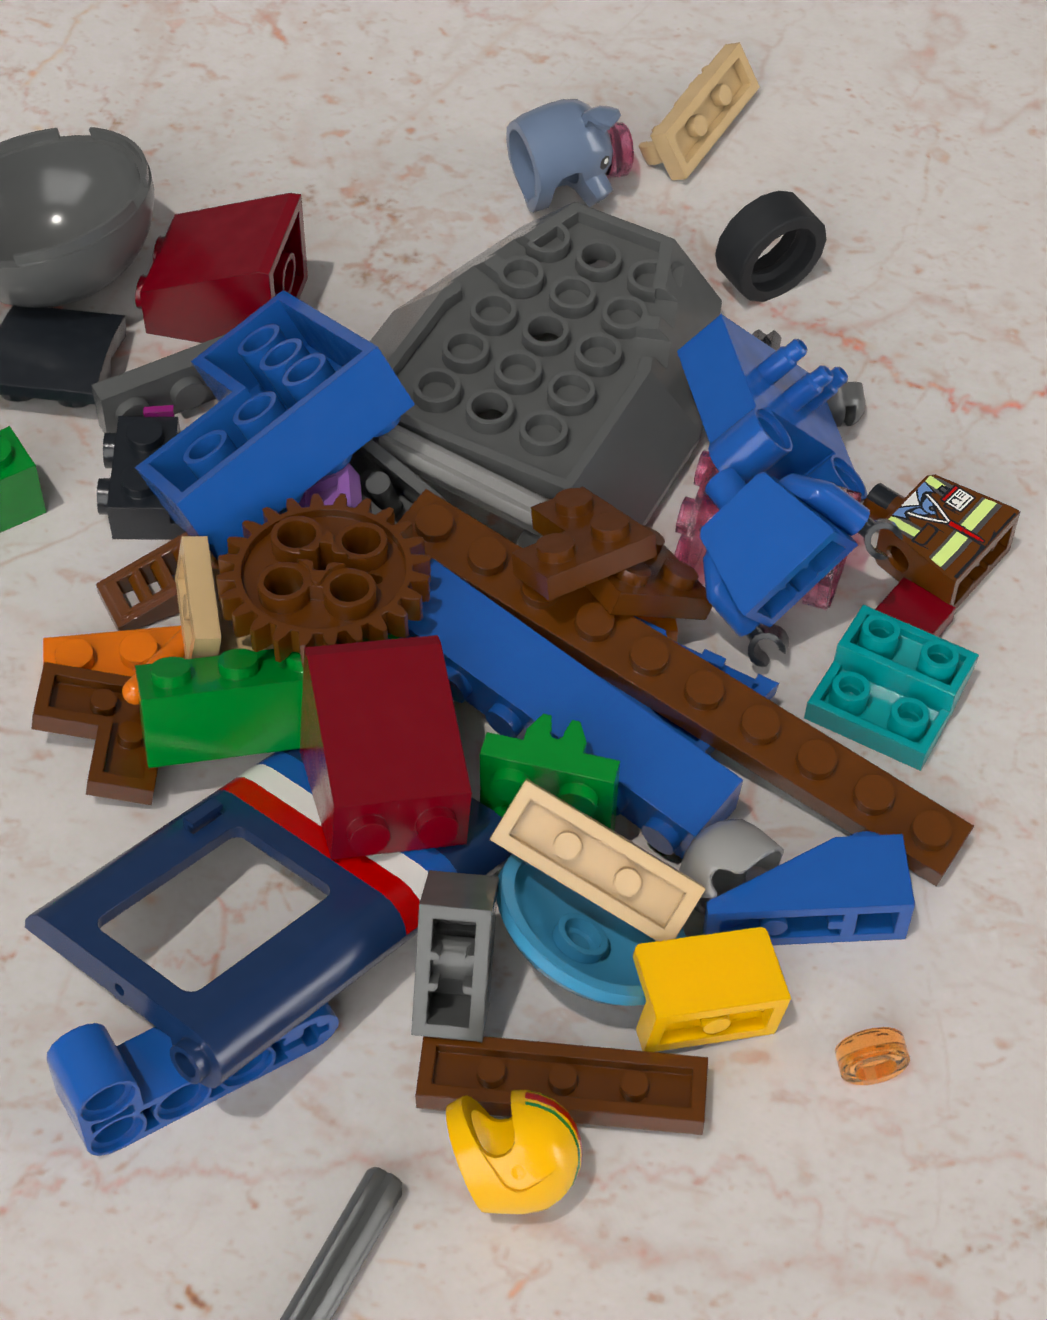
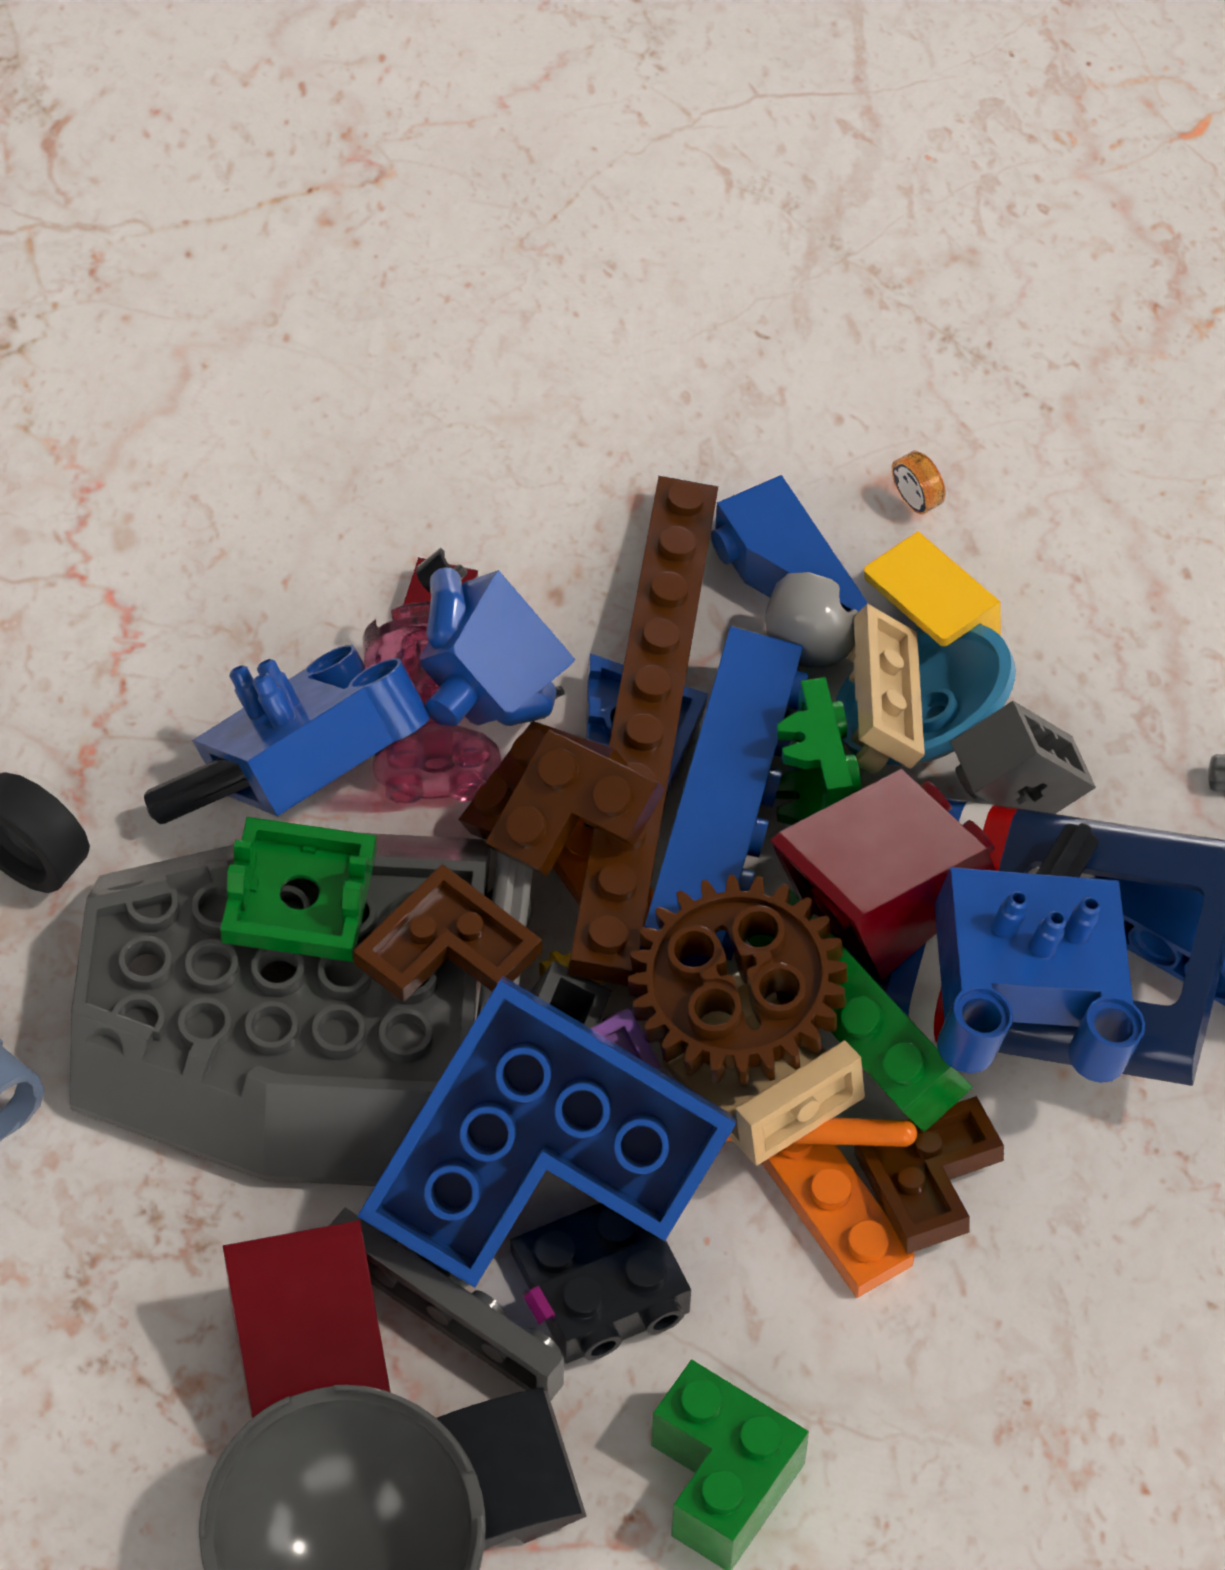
camera: 115 degrees left, 5 degrees up
reddish brown slope [96,532,219,631] -> none
reddish brown plate [415,1036,708,1135] -> none
yellow helmet [446,1090,583,1215] -> none
teal slope [804,605,979,771] -> none
dark grey hinge [827,382,865,427] -> none
torso [863,474,1021,609] -> none
none -> green piece [220,817,377,962]
none -> reddish brown plate [353,864,542,1002]
none -> blue piece [934,822,1145,1083]

